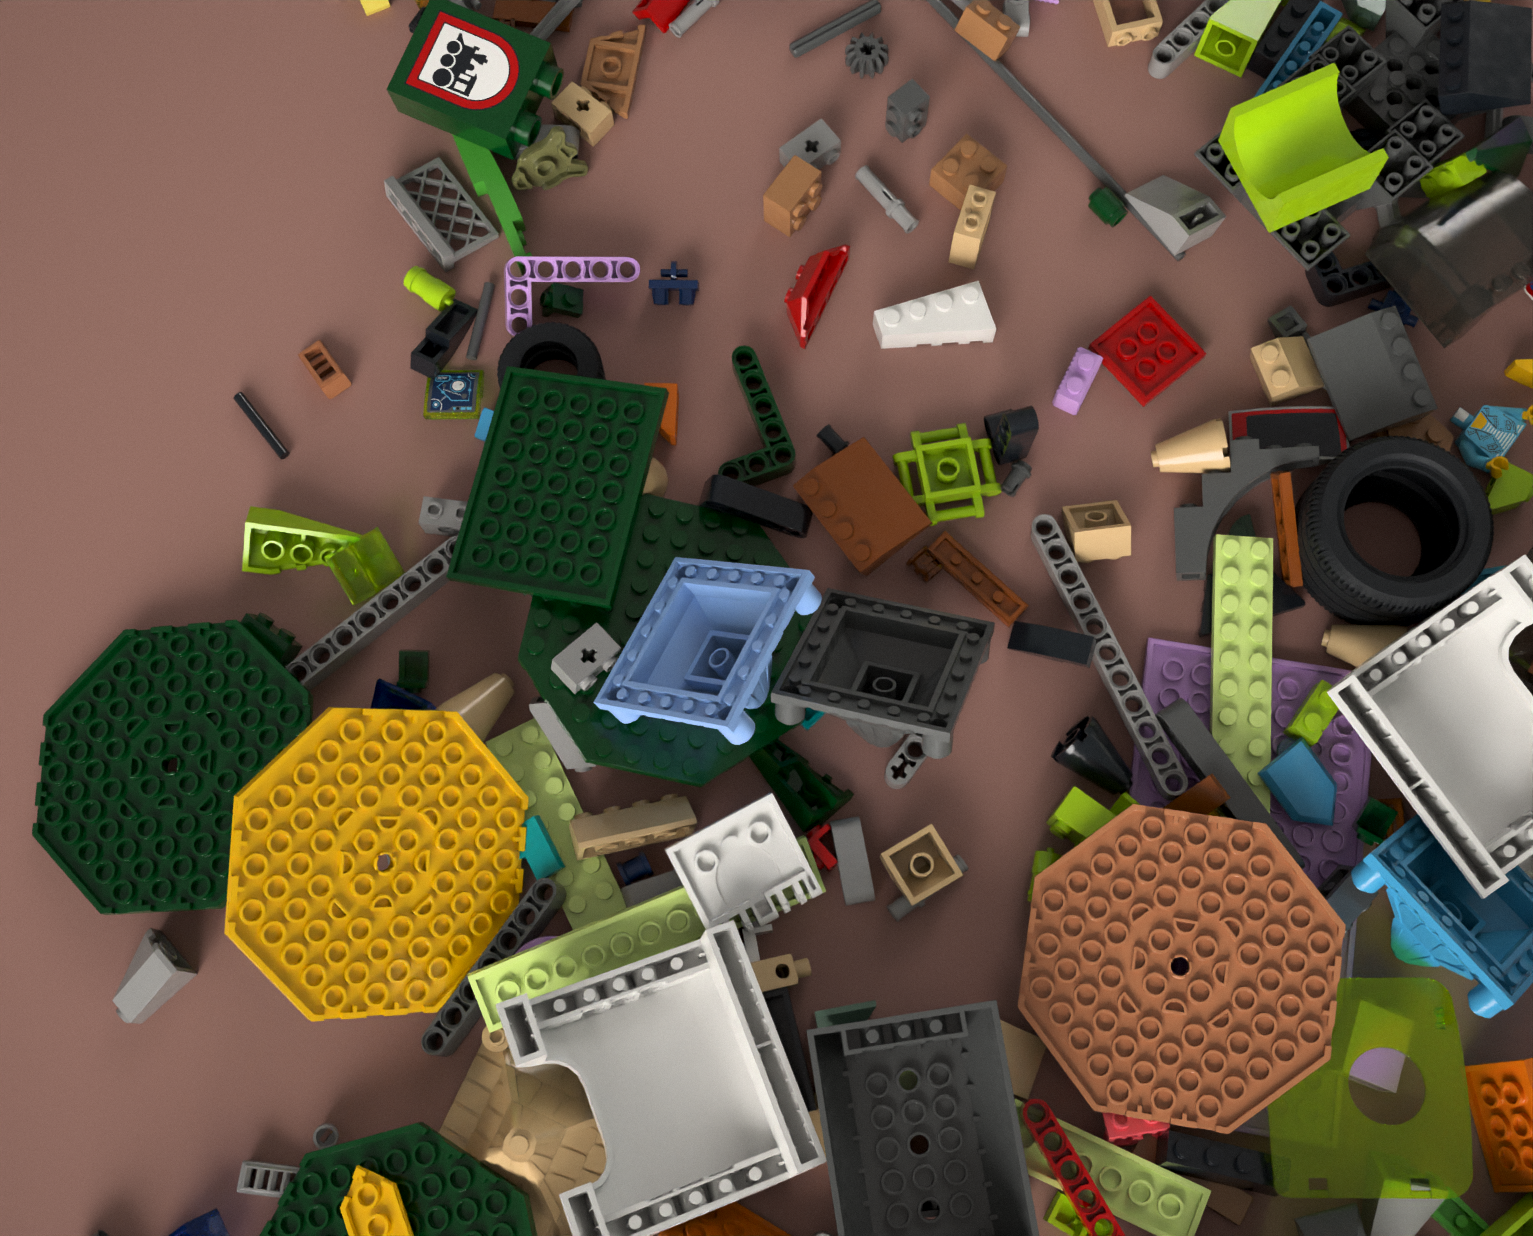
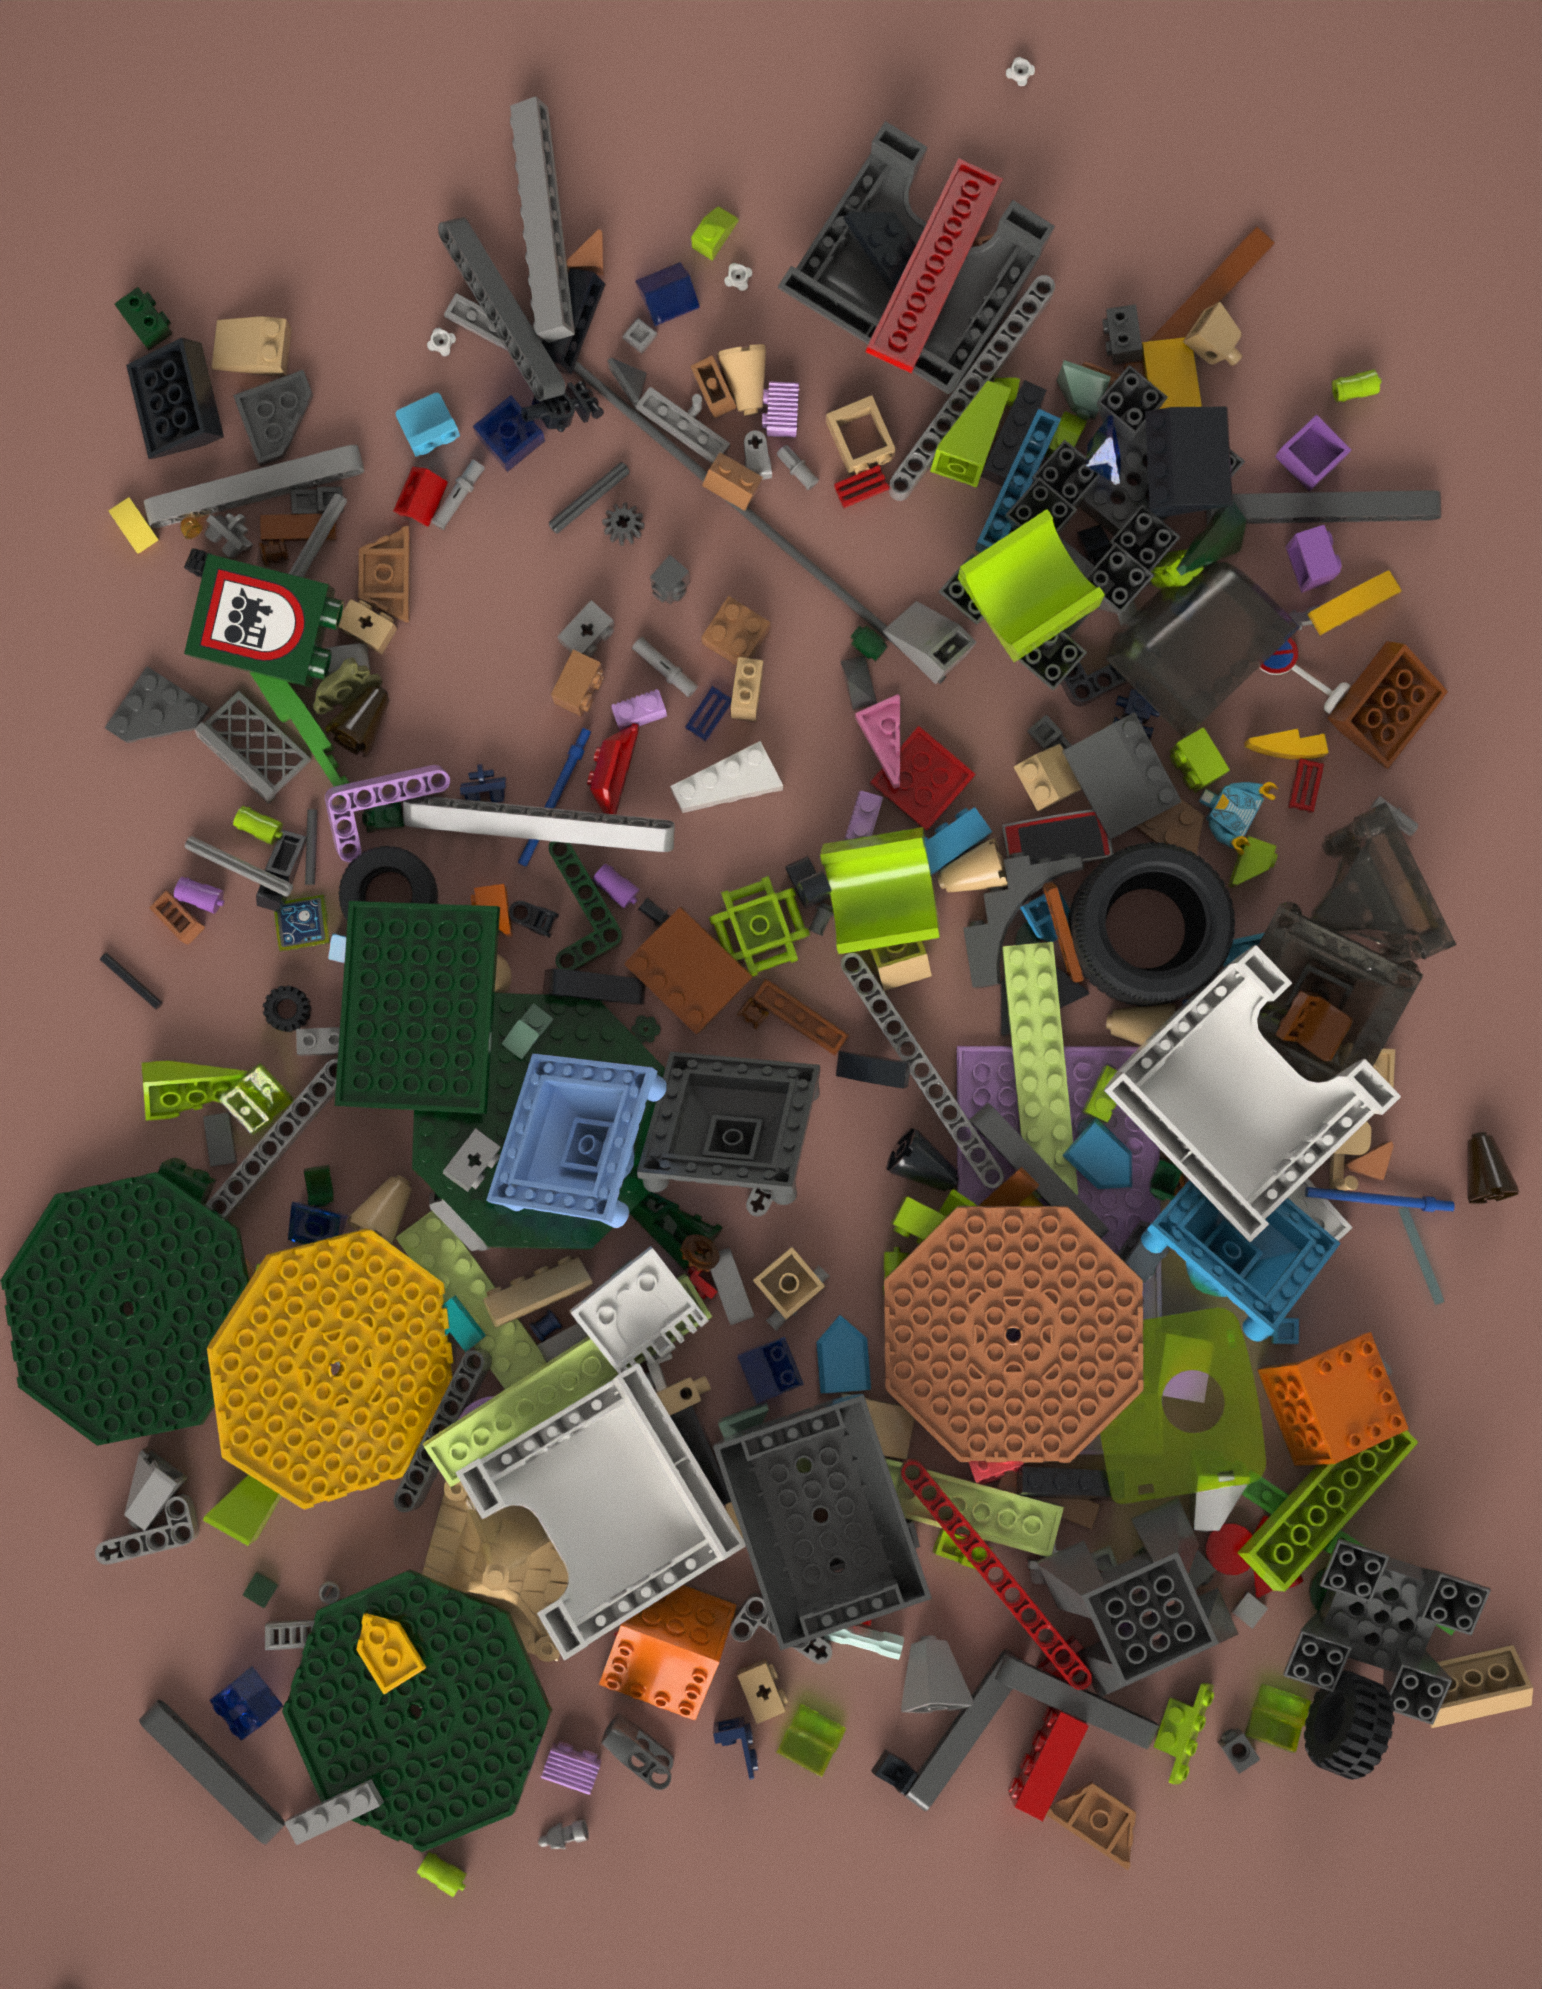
camera: 20 degrees left, 10 degrees up
none -> light grey beam [95,1494,199,1565]
none -> dark grey plate [104,666,211,743]
none -> medium lavender piece [174,877,224,914]
none -> light grey axle [185,836,293,896]
none -> dark grey tile [203,1112,237,1167]
none -> lime slope [203,1475,282,1546]
none -> clear green tile [243,1572,279,1608]
none -> black tyre [263,985,312,1032]
none -> dark brown cone [325,685,390,757]
none -> beam [403,796,675,852]
none -> sand green slope [502,1003,553,1060]
none -> black piece [509,900,559,938]
none -> blue bar [517,728,591,867]
none -> medium lavender piece [592,864,640,909]
none -> lavender brick [611,689,667,731]
none -> dark green plant [631,1015,661,1043]
none -> reddish brown gear [680,1234,720,1272]
none -> clear blue tile [685,686,732,742]
none -> clear blue slope [737,1336,804,1404]
none -> light grey axle [777,445,819,490]
none -> dark azure tile [816,1315,871,1393]
none -> lime piece [820,827,940,954]
none -> red tile [834,465,889,509]
none -> dark grey slope [840,655,877,710]
none -> bright pink wing [855,694,900,789]
none -> dark azure brick [925,807,992,876]
none -> dark azure slope [1020,887,1070,942]
none -> clear blue slope [1086,415,1122,484]
none -> lime brick [1170,727,1230,793]
none -> dark azure plate [1263,1318,1299,1344]

